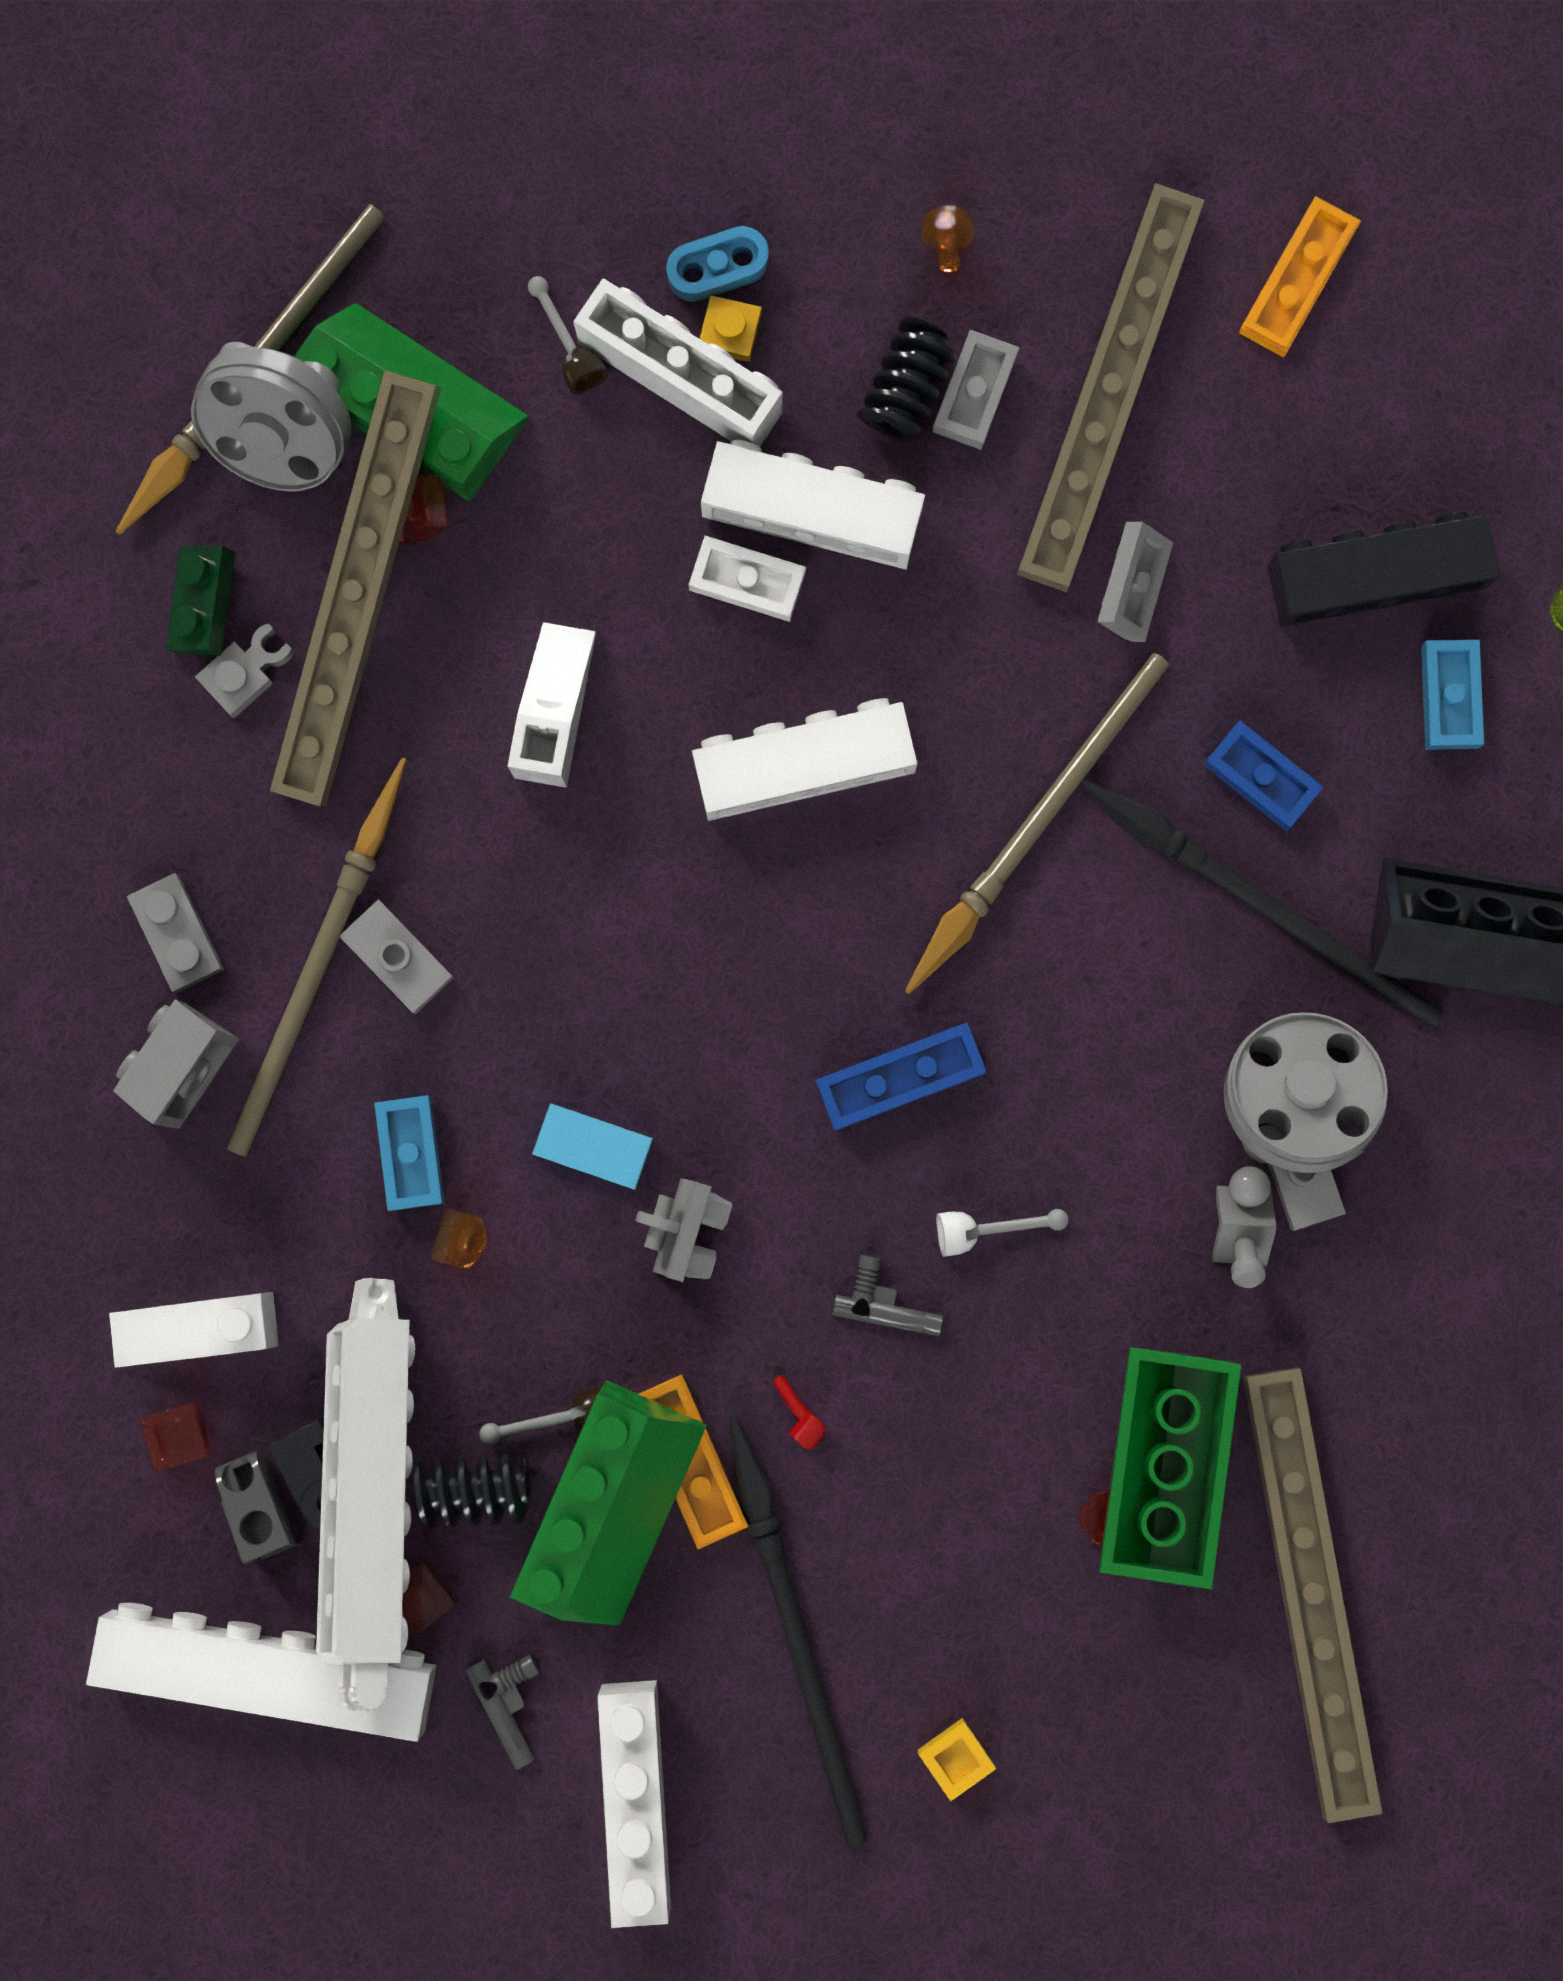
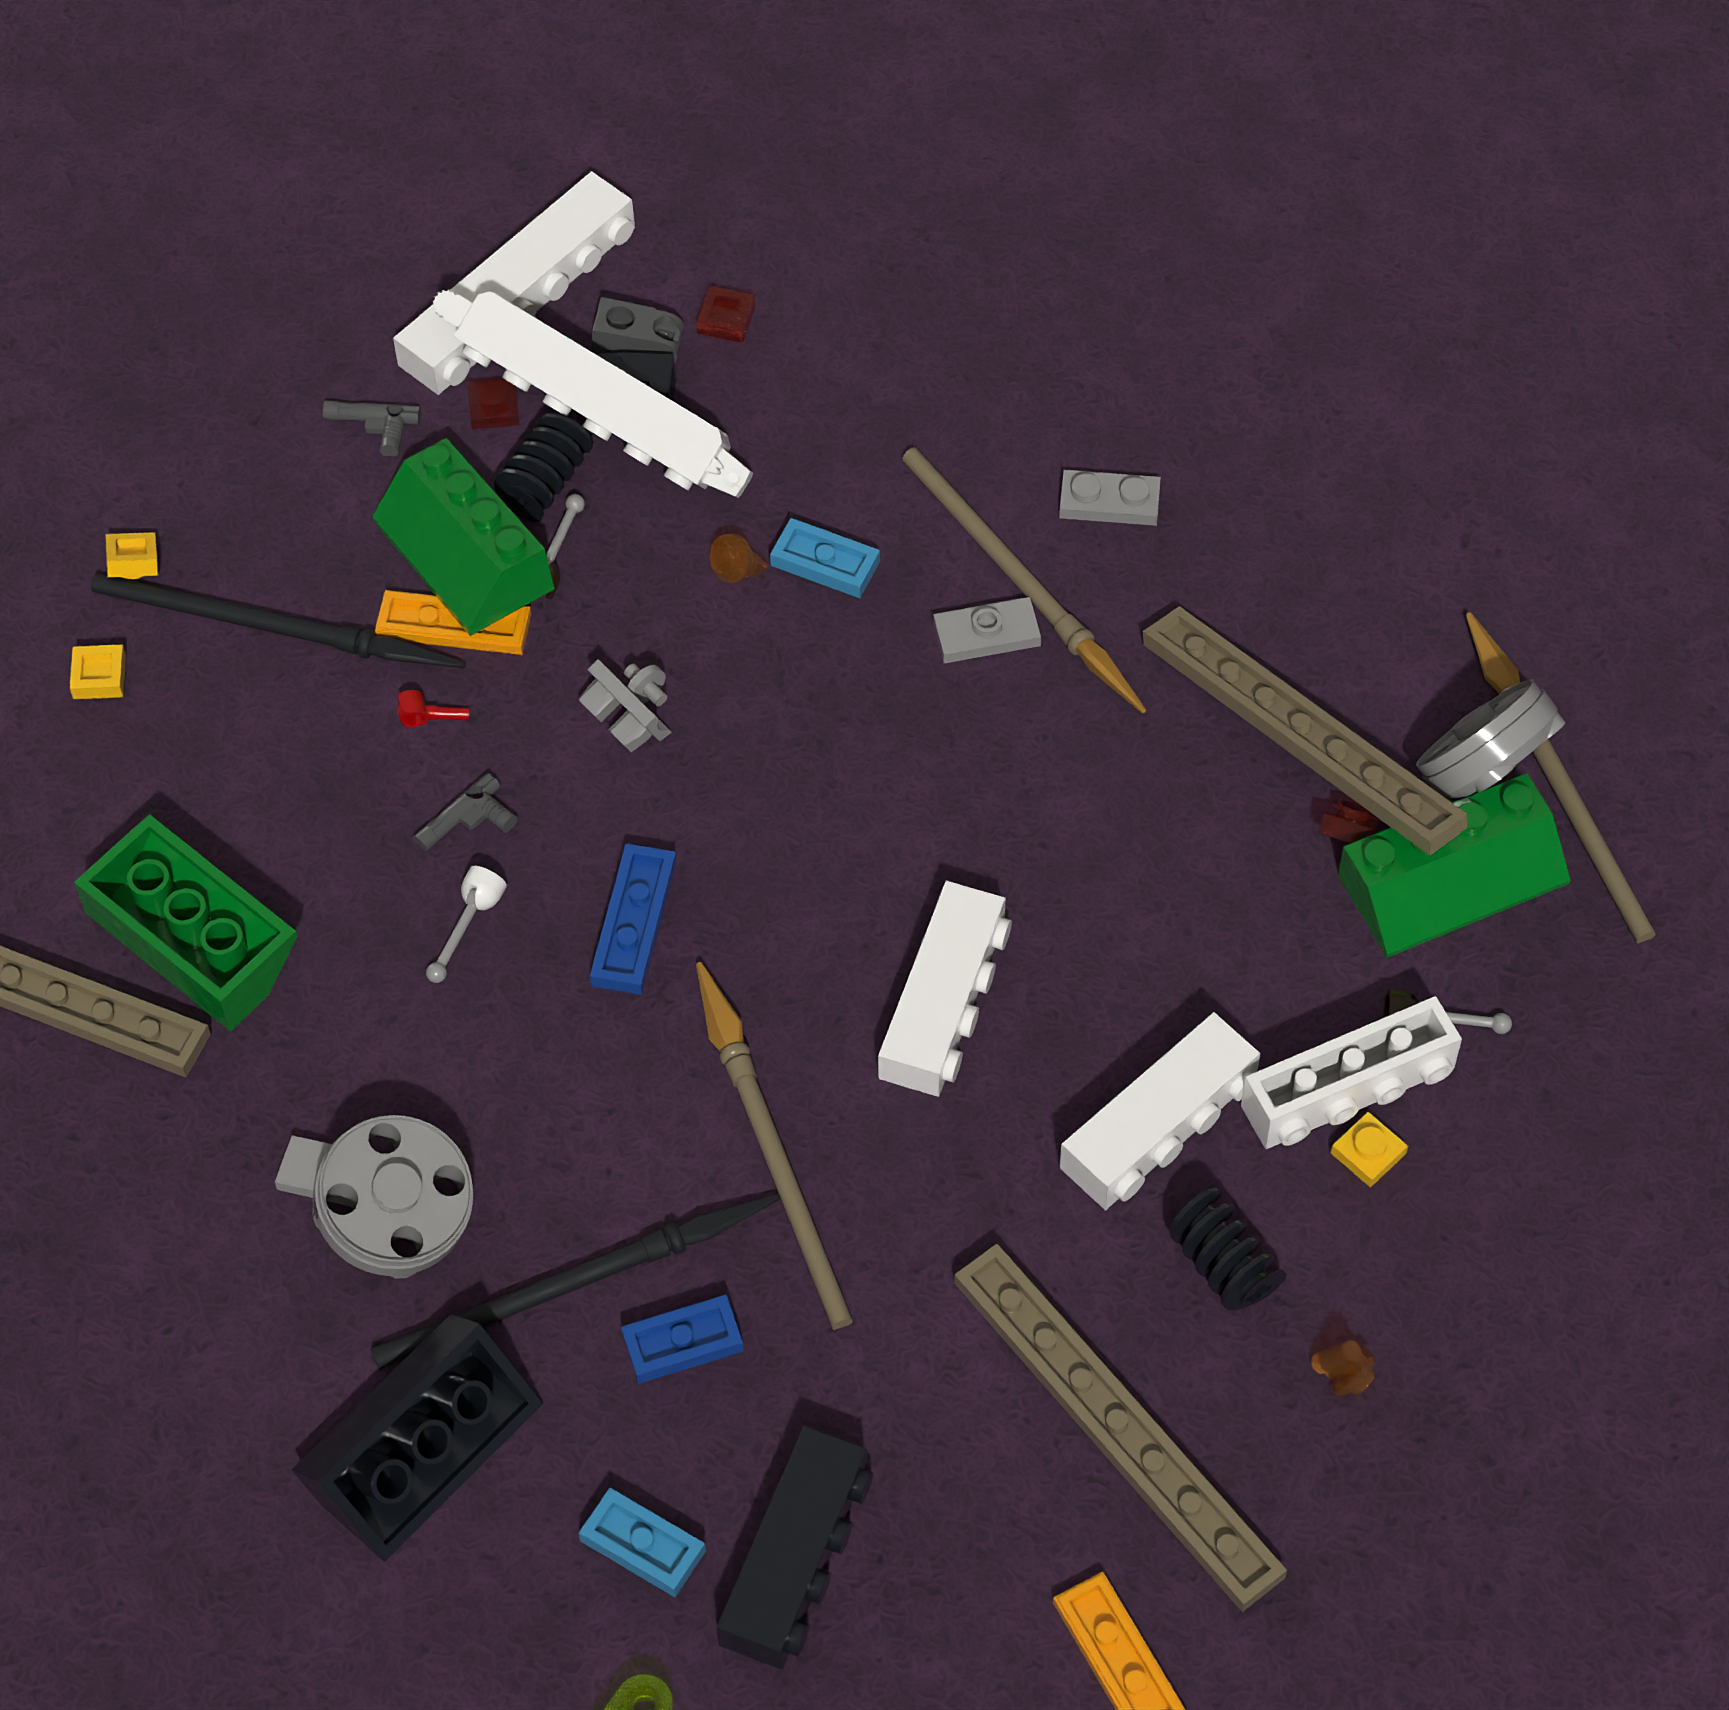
camera: 125 degrees right, 25 degrees down
white slope [109,1292,279,1367] -> none
light grey slope [113,1000,240,1129] -> none
dark green plate [165,546,236,656] -> none
light grey plate [195,624,294,719] -> none
white slope [507,622,596,788] -> none
medium azure tile [532,1103,653,1190] -> none
white brick [598,1680,671,1928] -> none
dark azure plate [666,226,769,302] -> none
white plate [688,536,806,622] -> none
light grey plate [932,330,1019,450] -> none
light grey plate [1097,522,1173,642] -> none
light grey piece [1212,1166,1277,1288] -> none
none -> yellow plate [105,532,158,579]

